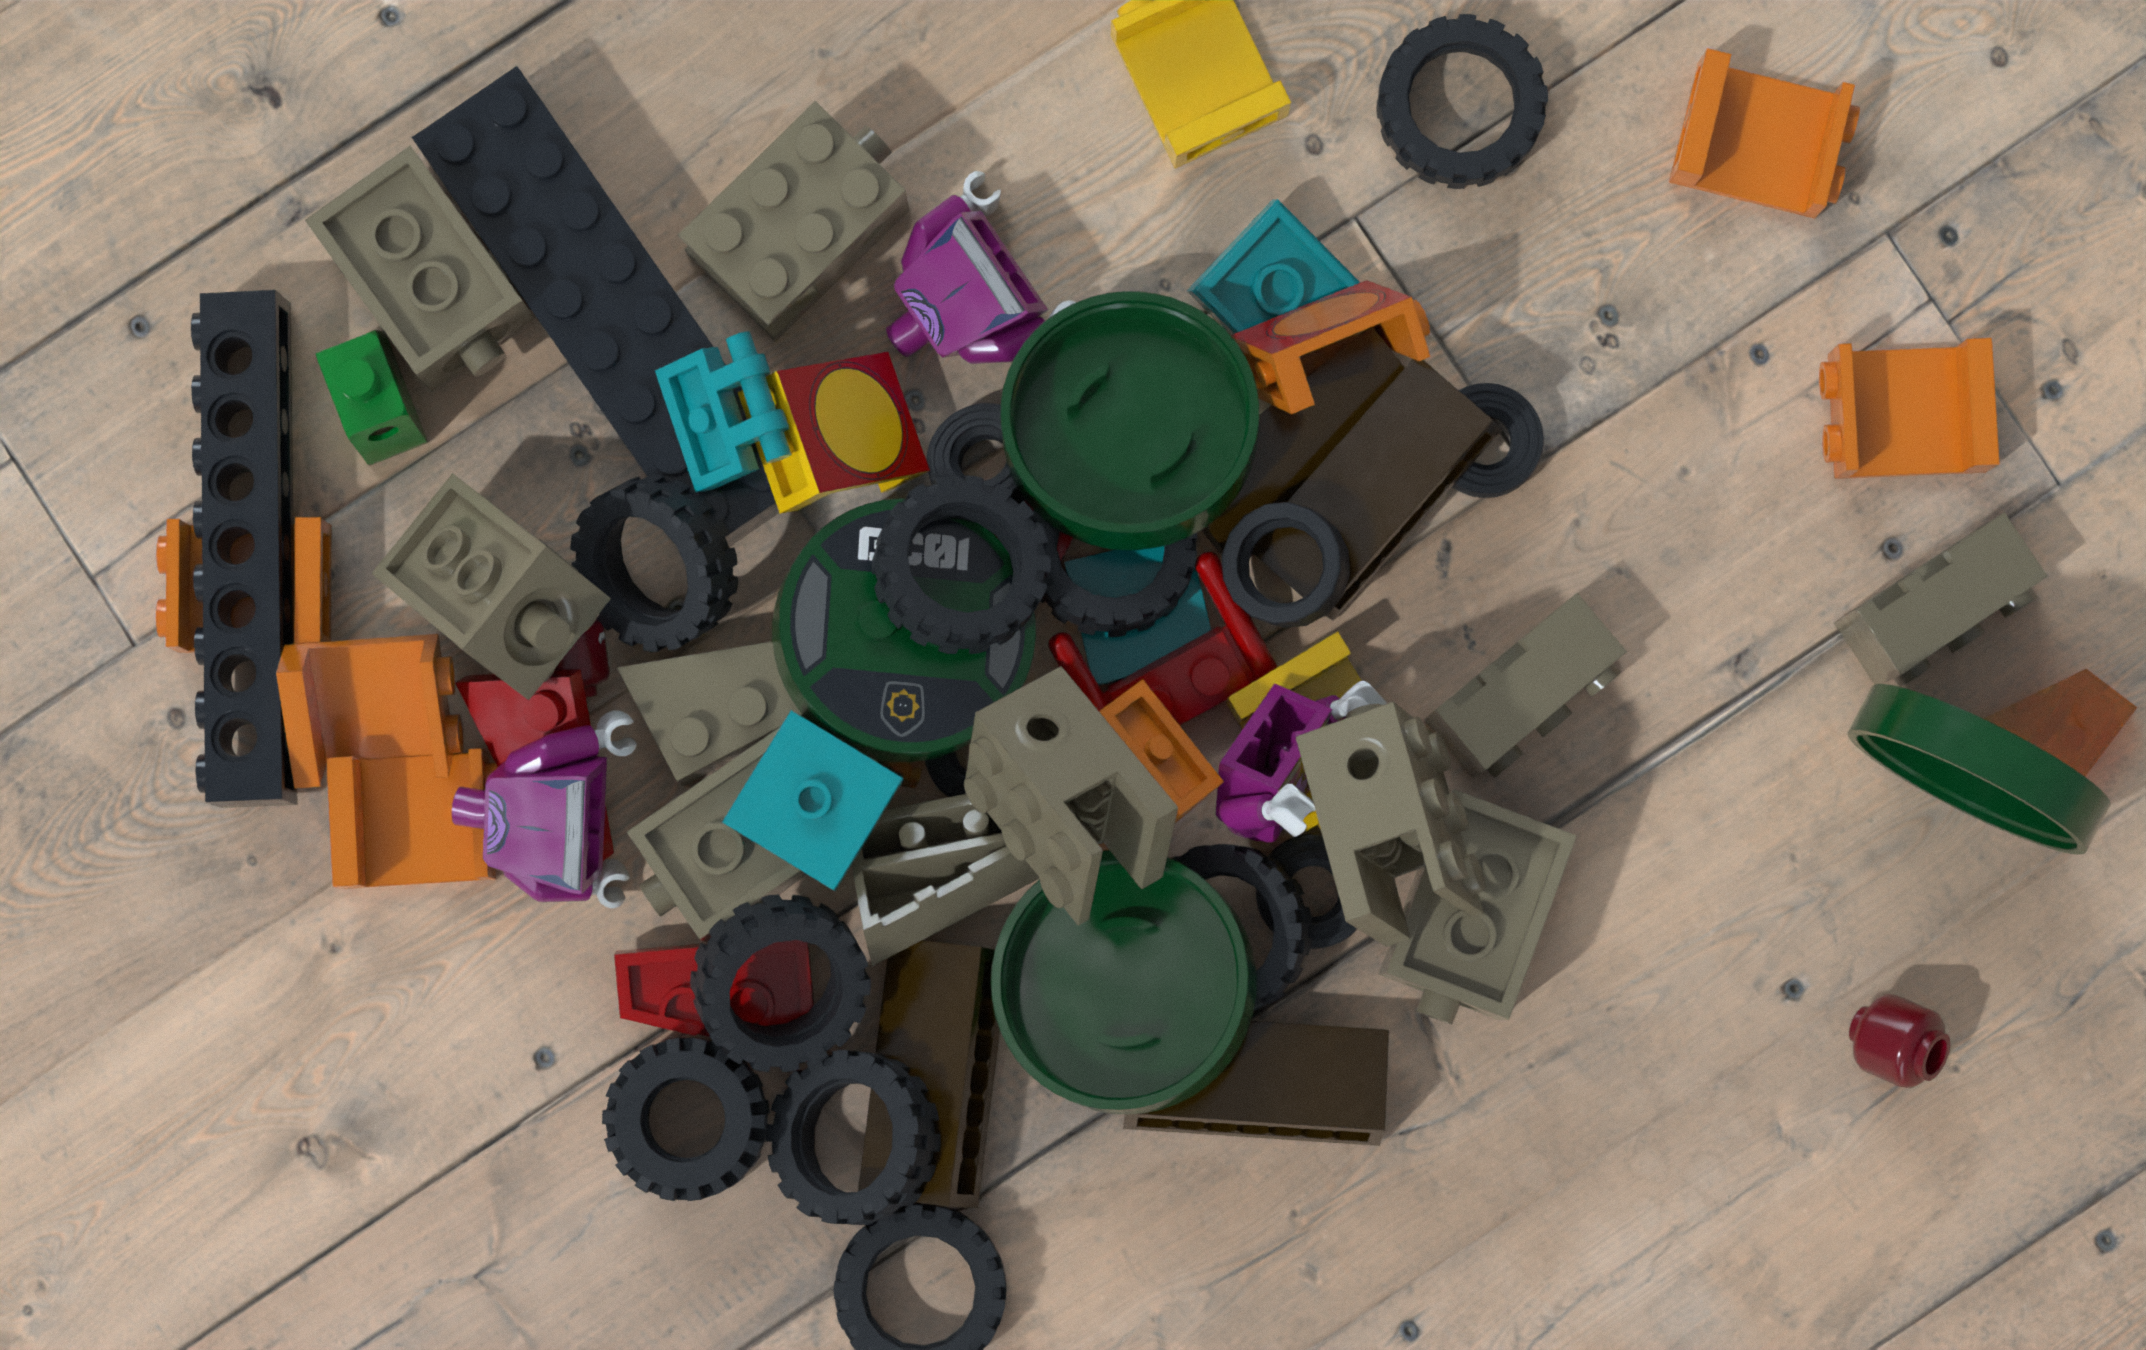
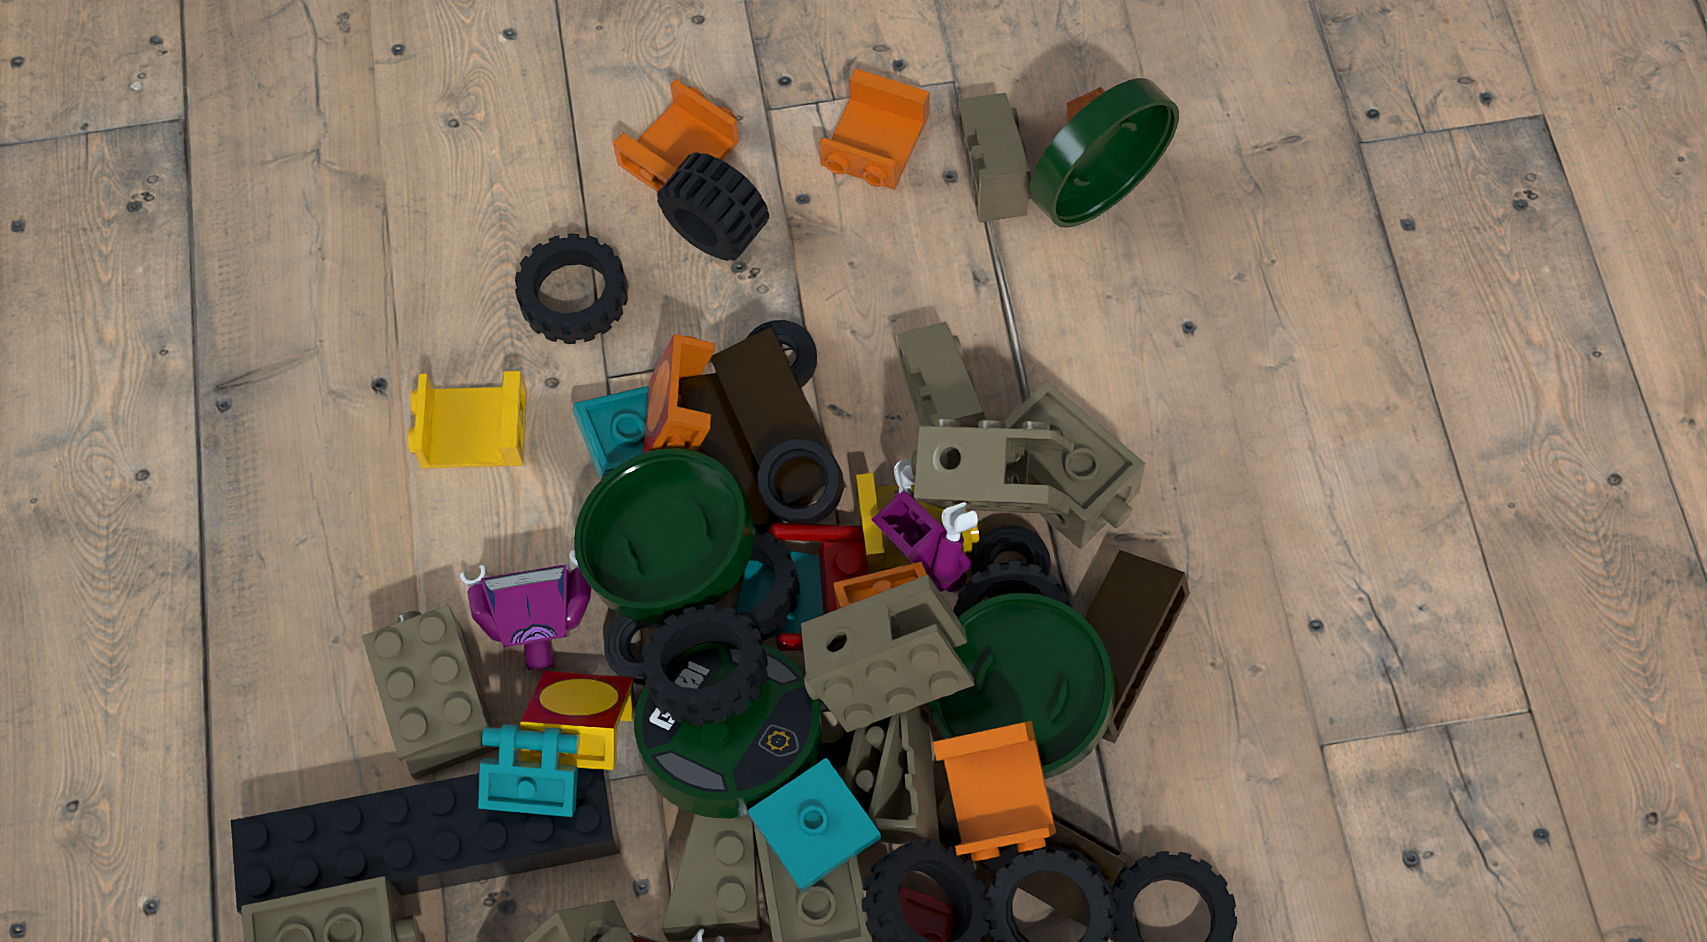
camera: 60 degrees left, 20 degrees down
black tyre [570,475,739,652] -> none
dark red head [1849,994,1951,1088] -> none
none -> black tyre [657,152,769,261]
none -> orange panel [932,721,1057,861]

